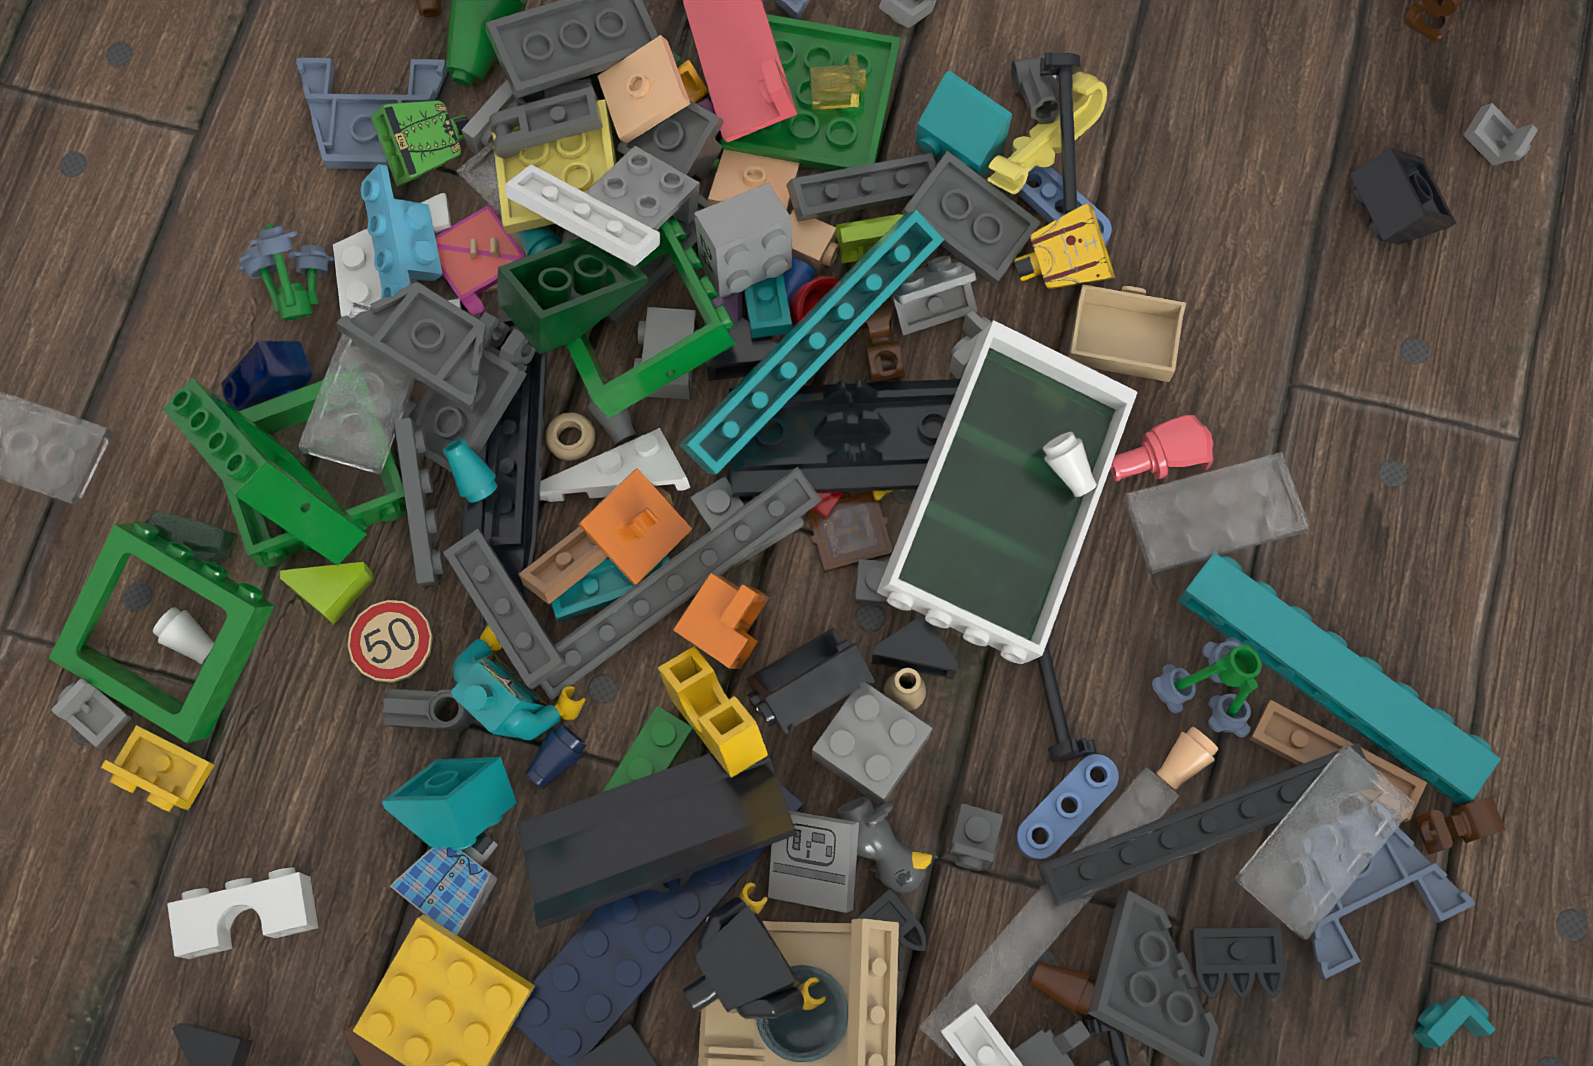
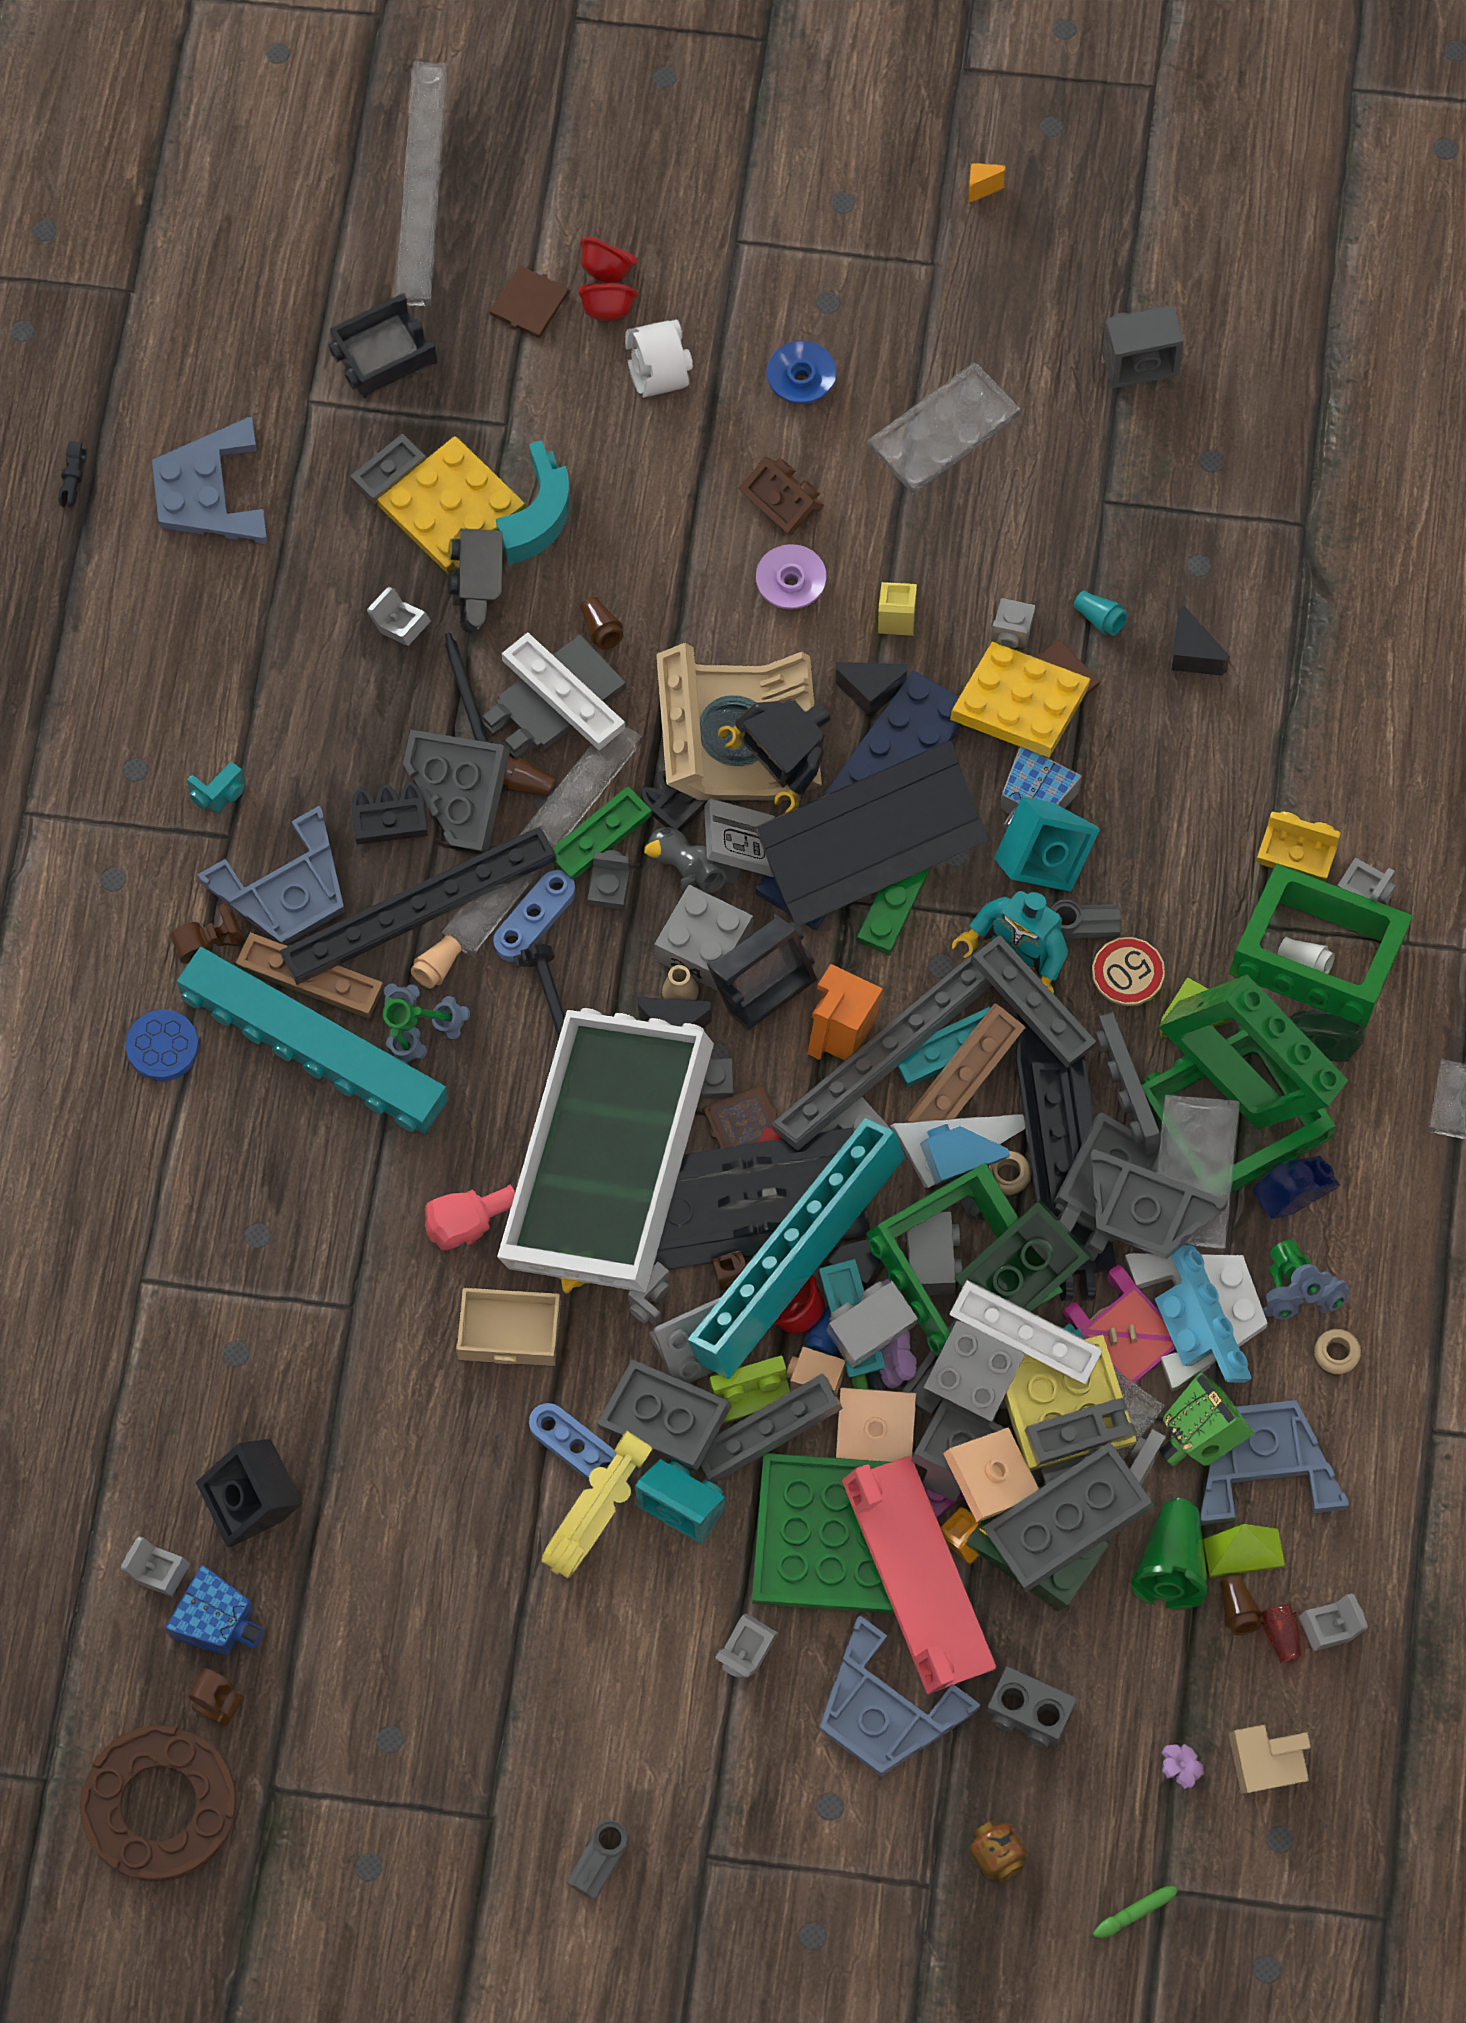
camera: 175 degrees right, 5 degrees down
white arch [167,868,318,959] -> none
teal cone [443,438,497,503] -> none
dark blue cone [525,724,587,789] -> none
orange piece [578,468,692,586] -> none
yellow arch [658,646,768,778] -> none
clear yellow bracket [810,54,866,110] -> none
dark grey piece [1011,56,1060,124] -> none
yellow torso [1015,203,1116,289] -> none
black piece [1040,53,1081,214] -> none
white cone [1043,432,1097,497] -> none
clear plate [1124,452,1310,575] -> none
clear plate [1234,746,1416,939] -> none
none -> blue tile [125,1009,200,1082]
none -> torso [165,1565,265,1656]
none -> green plate [552,786,652,880]
none -> dark azure slope [920,1124,1010,1185]
none -> lime slope [1203,1524,1285,1578]
none -> tan piece [1314,1329,1361,1374]

